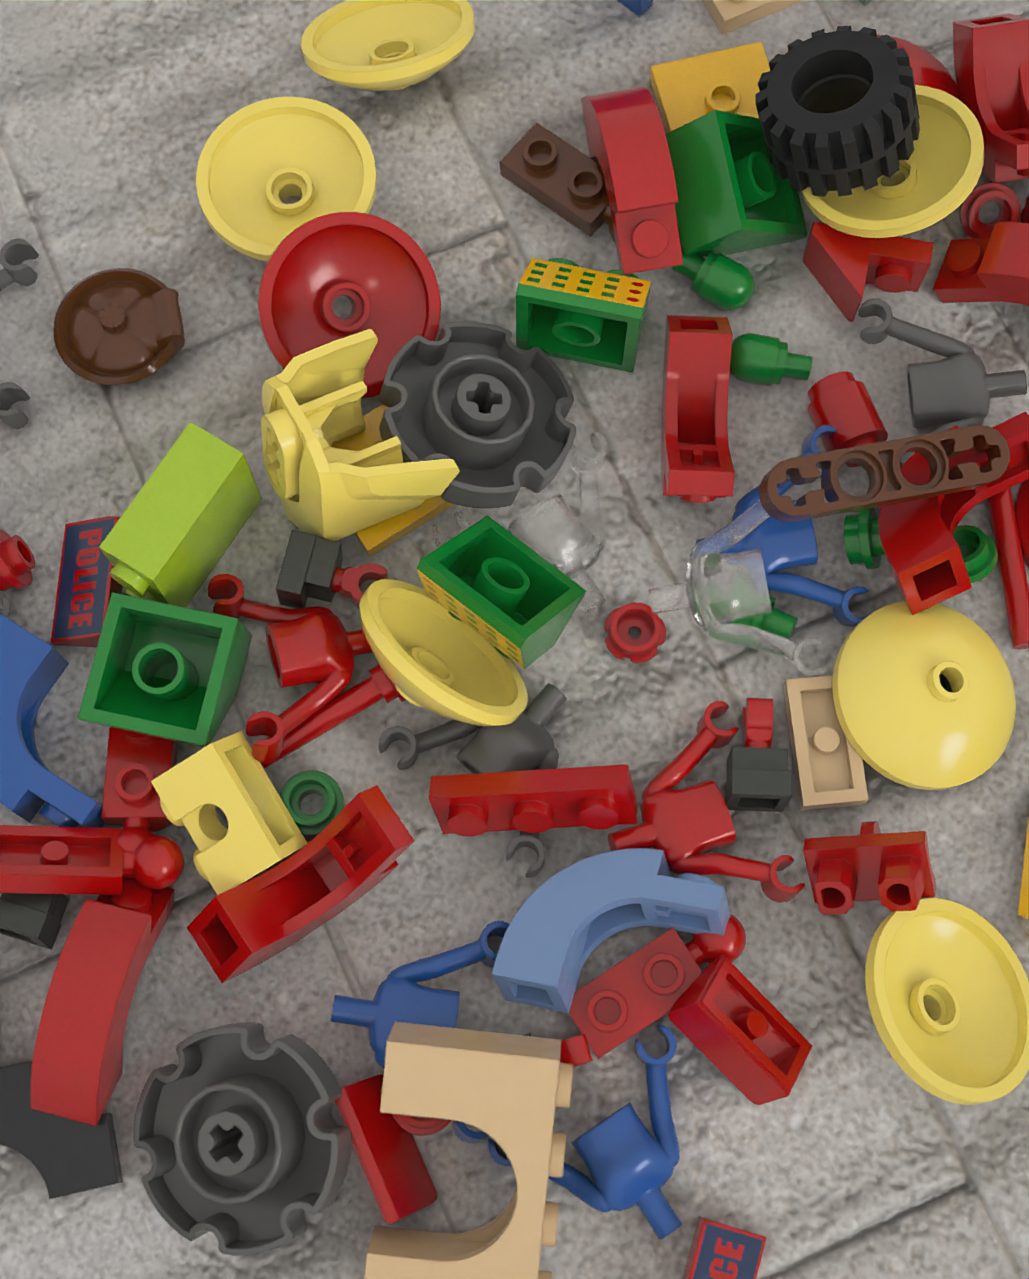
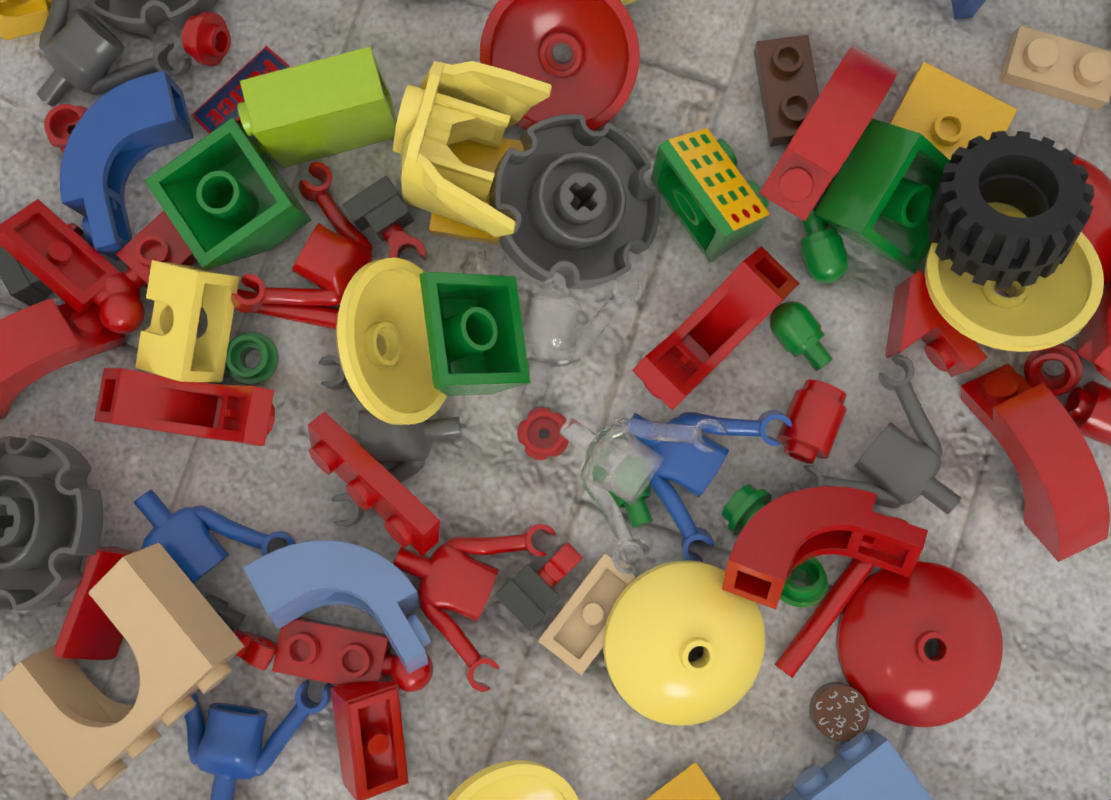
camera: 50 degrees right, 10 degrees up
reddish brown beam [759,425,1010,522] -> none
red hips [803,821,936,915] -> none

